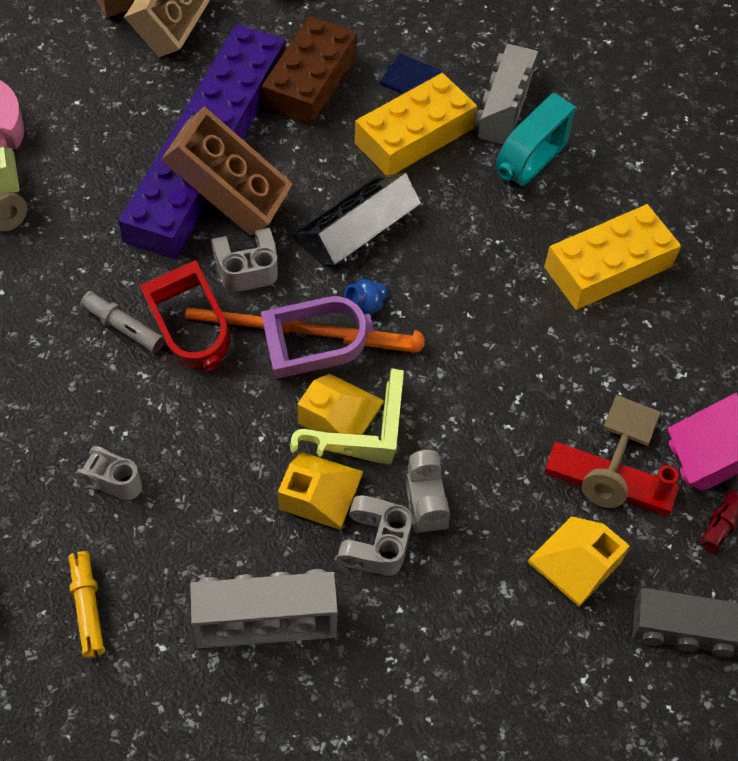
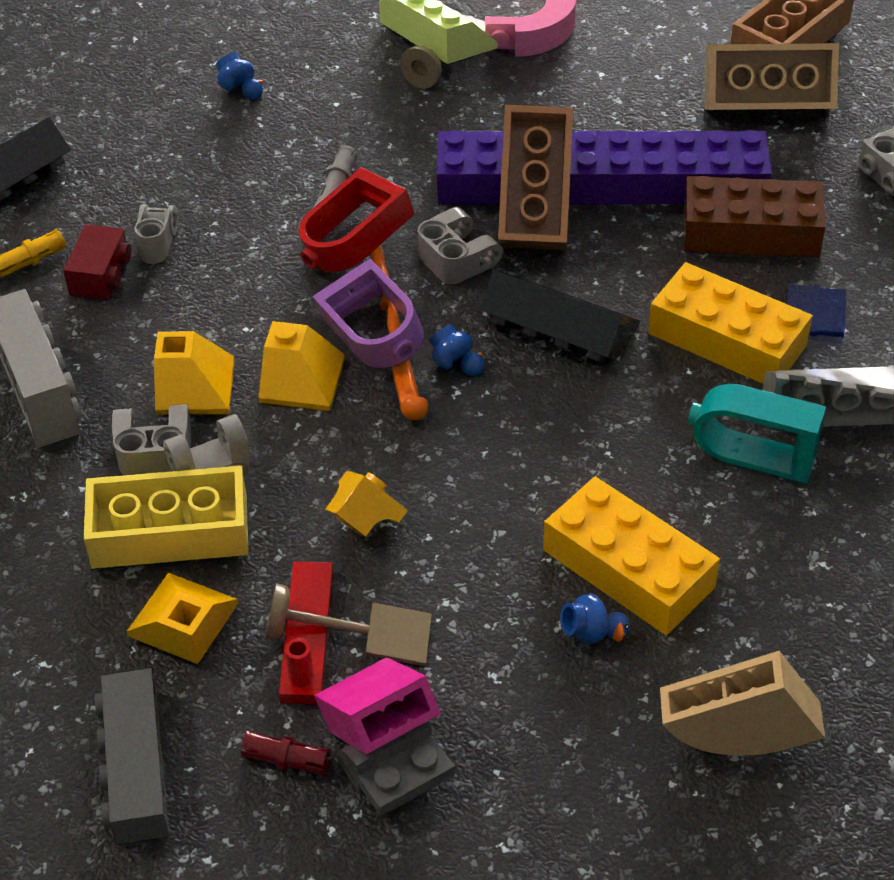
camera: 75 degrees right, 10 degrees down
yellowish green hinge [290,368,404,465] -> none
none -> dark red brick [63,224,132,300]
none -> light yellow brick [84,465,249,569]
none -> yellow brick [325,471,408,537]
none -> blue animal [560,593,631,644]

